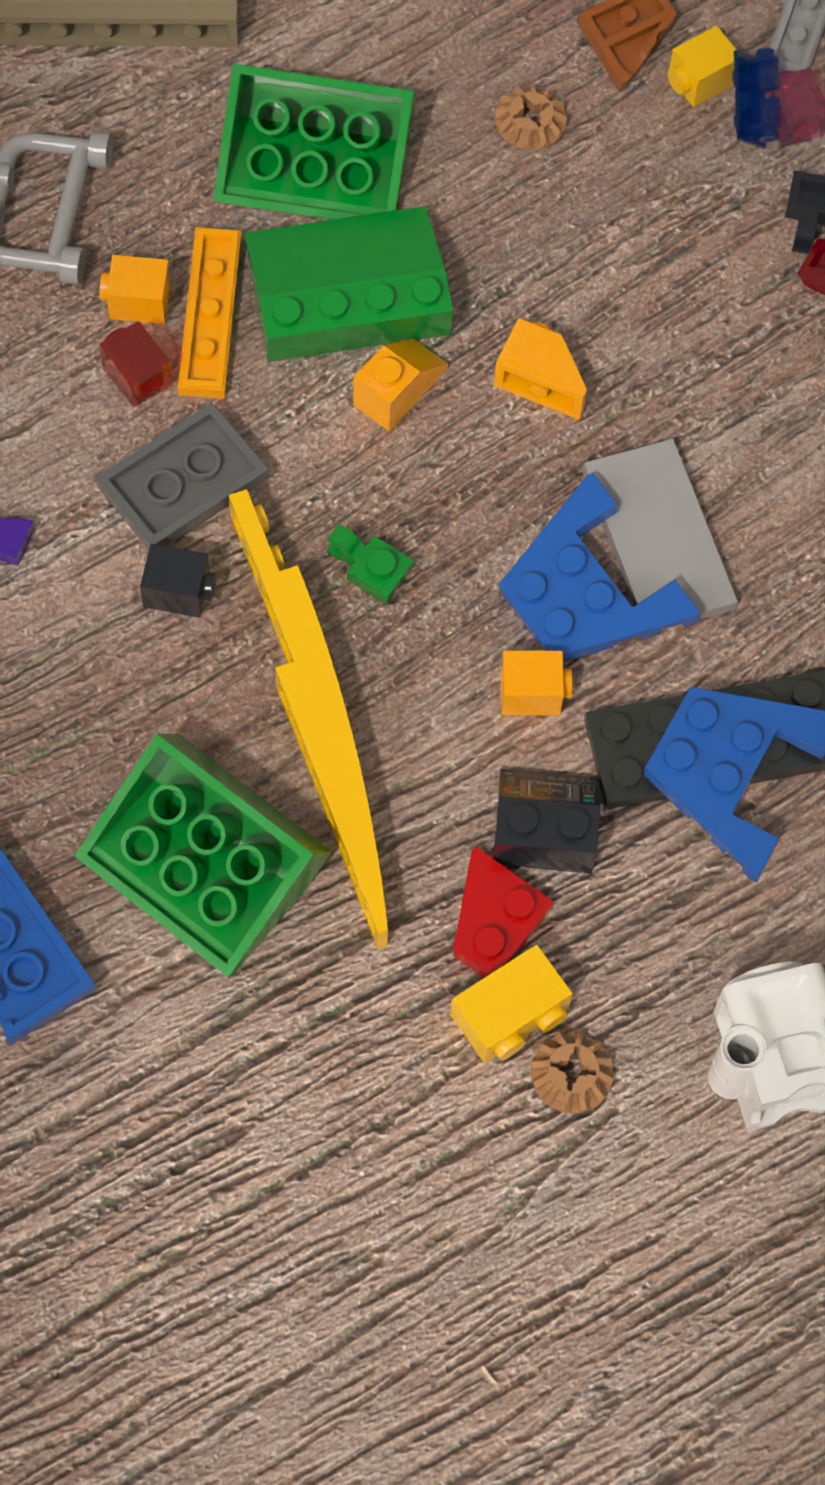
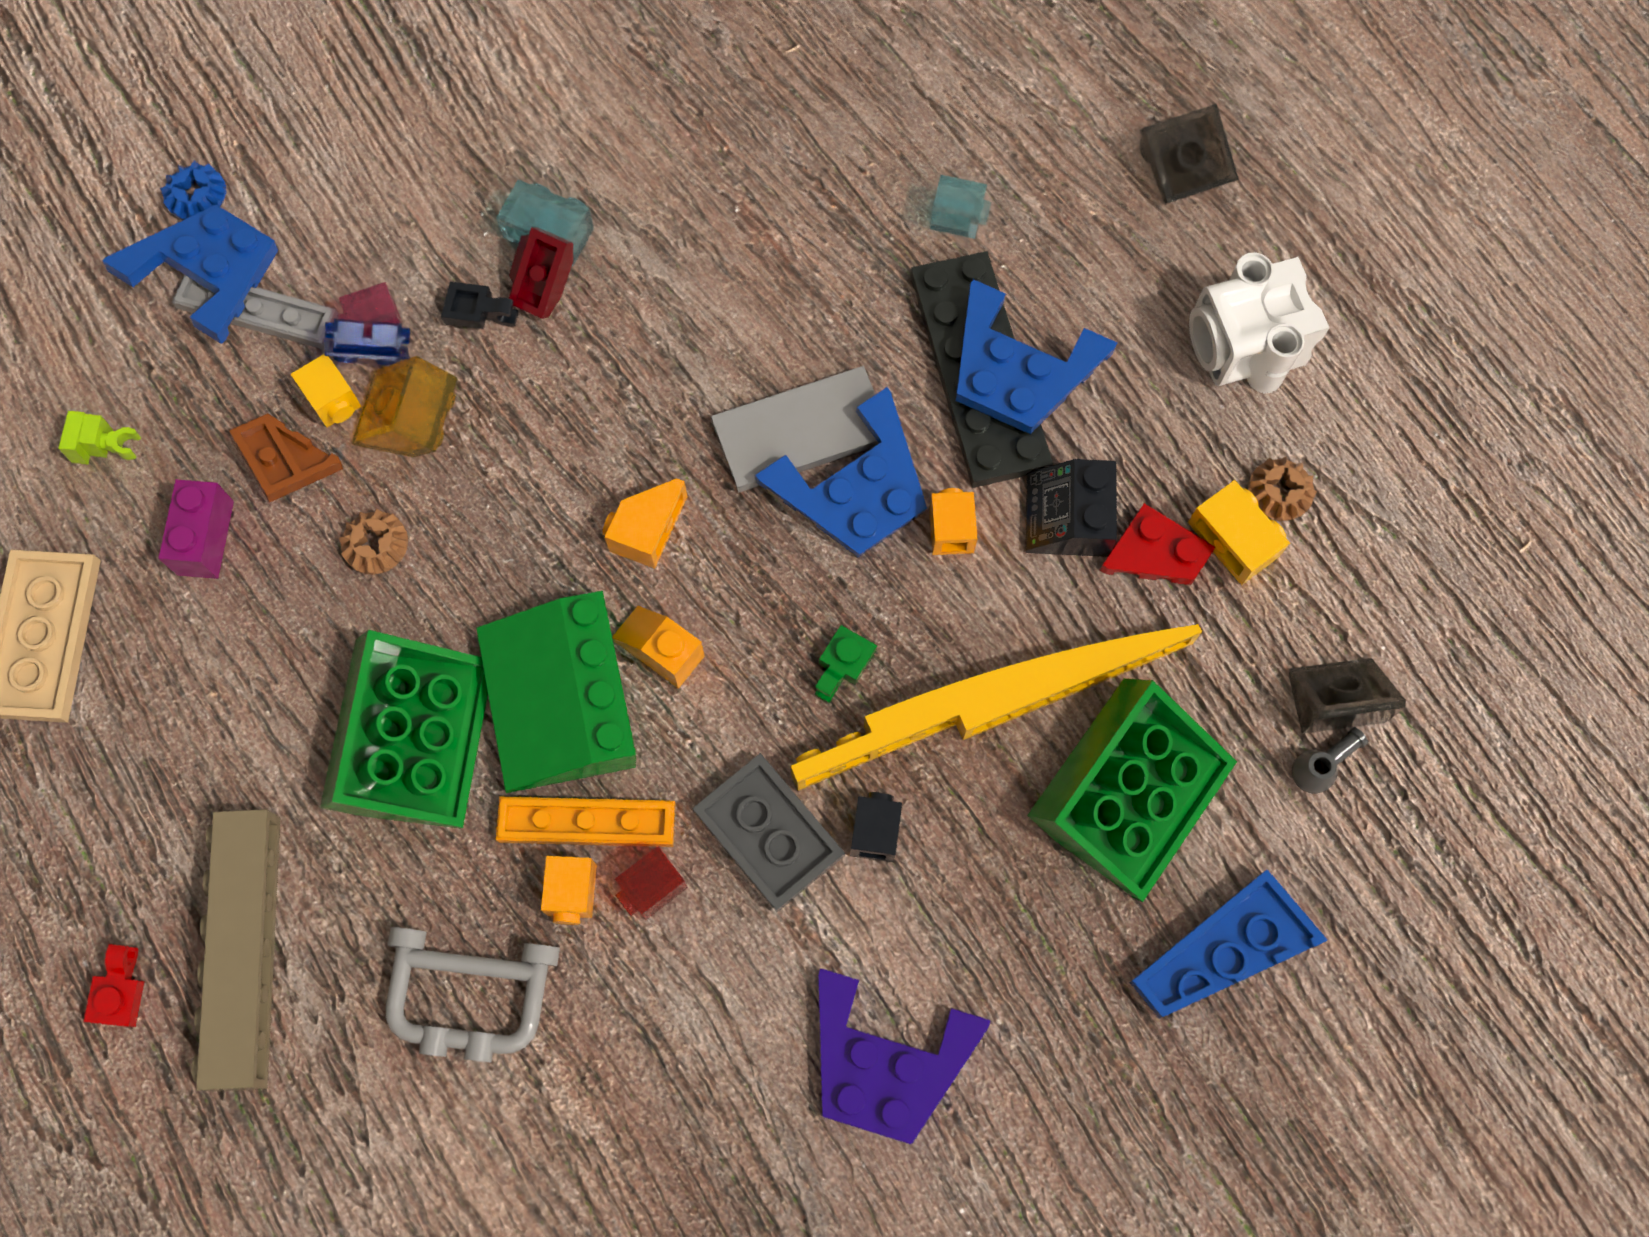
camera: 90 degrees left, 5 degrees up
none -> clear yellow slope [352,356,458,458]
none -> clear smoke slope [1289,658,1406,734]
none -> dark grey bar [1292,727,1368,794]

